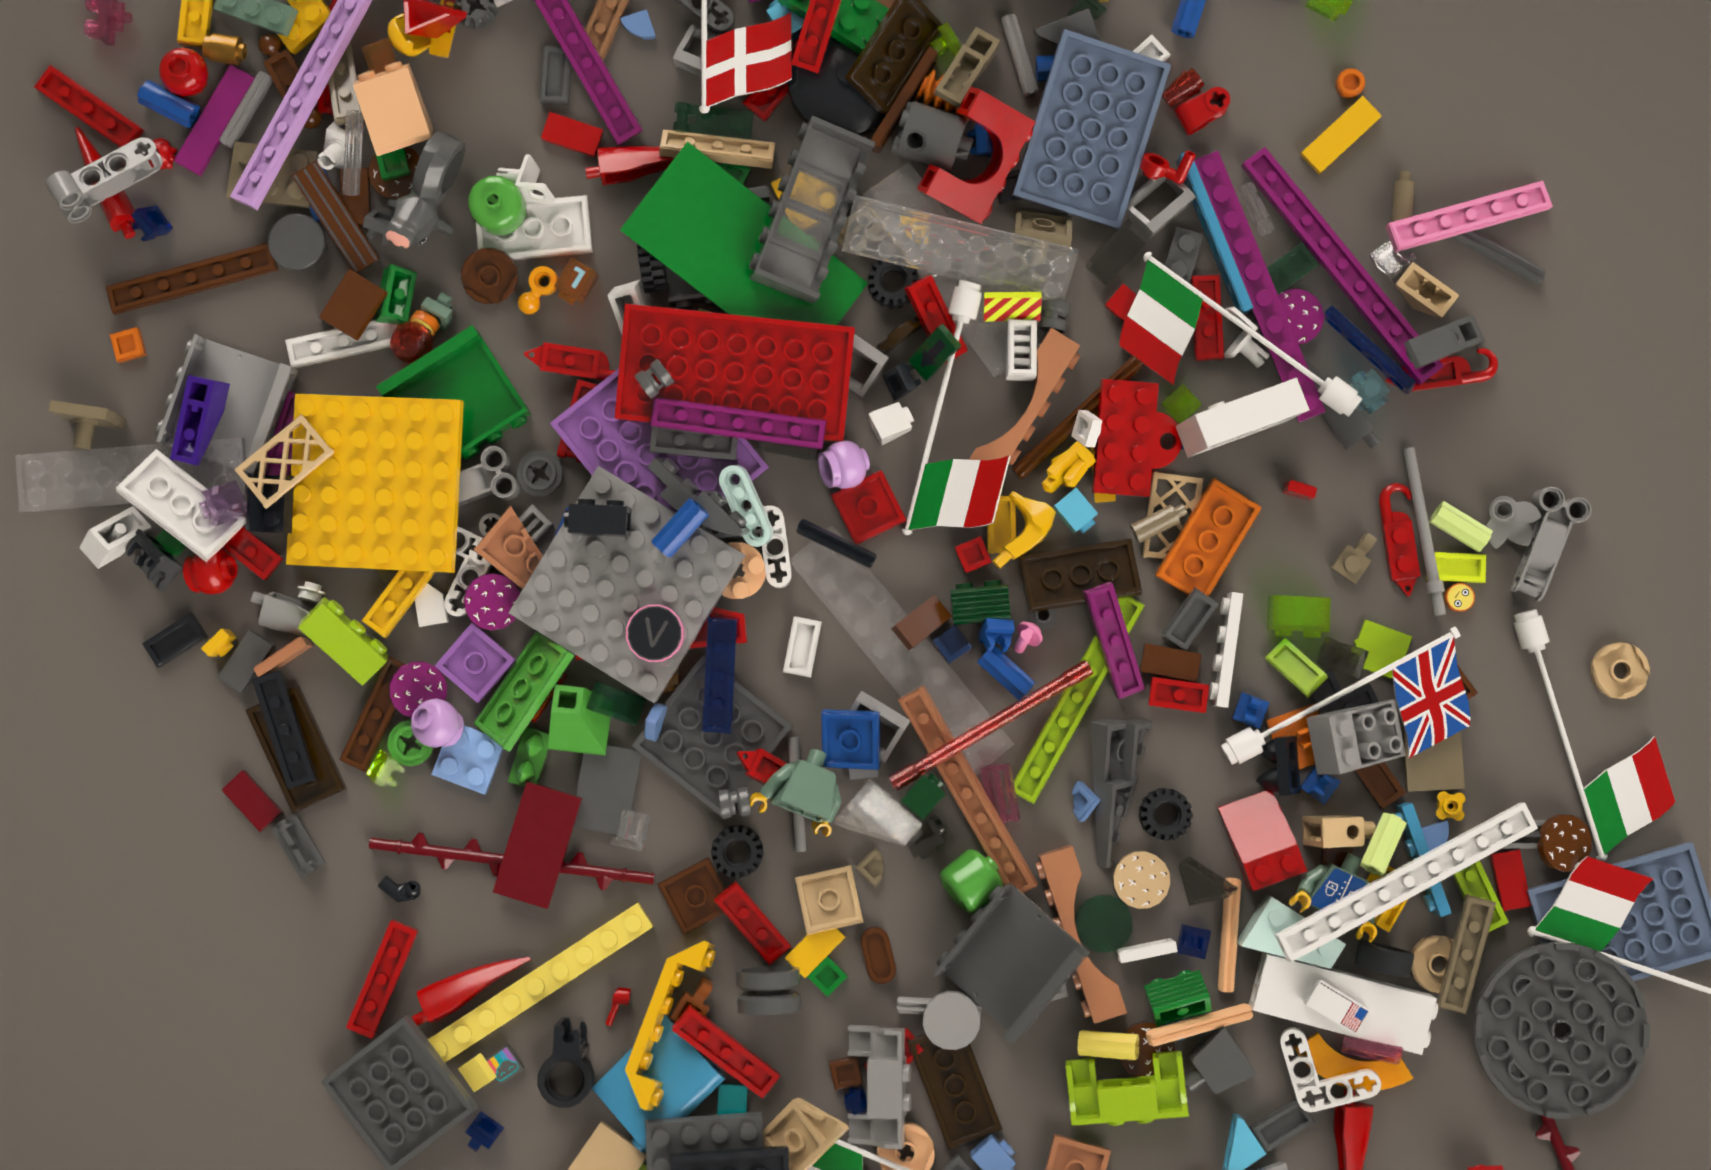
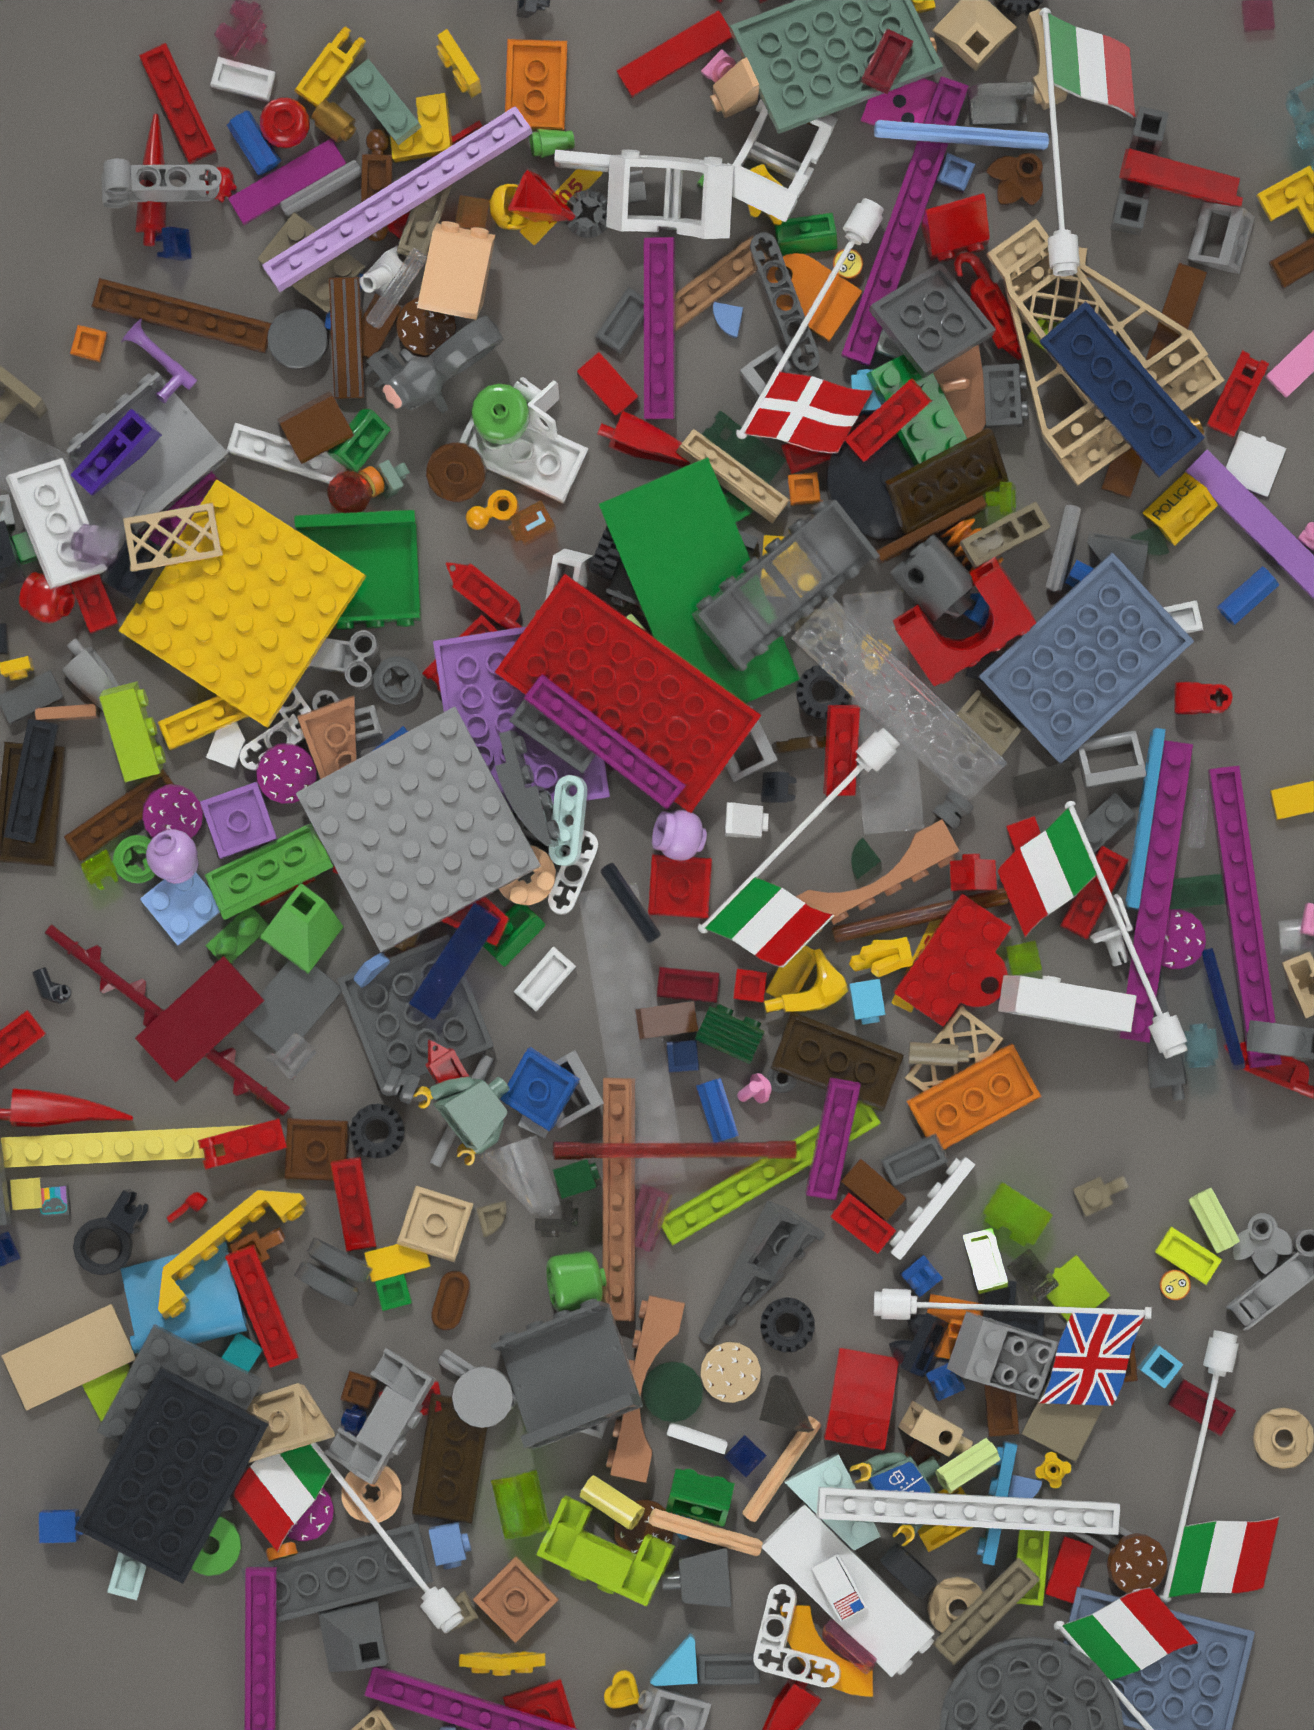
camera: 30 degrees right, 0 degrees up
white plate [297,581,326,603] -> none
green tile [375,147,411,181] -> none
black brick [564,499,632,537] -> none
clear green tile [586,681,646,725] -> none
black tile [626,605,684,662] -> none
dark grey wheel [634,359,675,399] -> none
blue axle [651,498,709,558] -> none
dark green tile [908,324,962,381] -> none
blue tile [978,618,1015,652] -> none
tile [983,292,1042,322] -> none
white slope [1006,319,1037,381] -> none
white plate [1071,410,1102,447] -> none
medium blue tile [1072,781,1101,822] -> none
red plate [1140,151,1196,184] -> none
clear red cone [1162,67,1205,108] -> none
red tile [1282,480,1317,501] -> none
red plate [1379,483,1421,597] -> none
light grey bar [1403,447,1446,616] -> none
none -> medium lavender piece [121,318,198,403]
none -> red plate [197,1118,288,1170]
none -> white tile [210,57,276,103]
none -> green slope [478,903,546,967]
none -> clear neon green brick [491,1470,550,1540]
none -> dark red tile [656,967,719,1003]
none -> orange tile [787,472,821,506]
none -> clear green tile [851,837,881,880]
none -> red brick [950,854,997,892]
none -> medium azure brick [1137,1344,1184,1388]
none -> dark red tile [1168,1379,1236,1436]

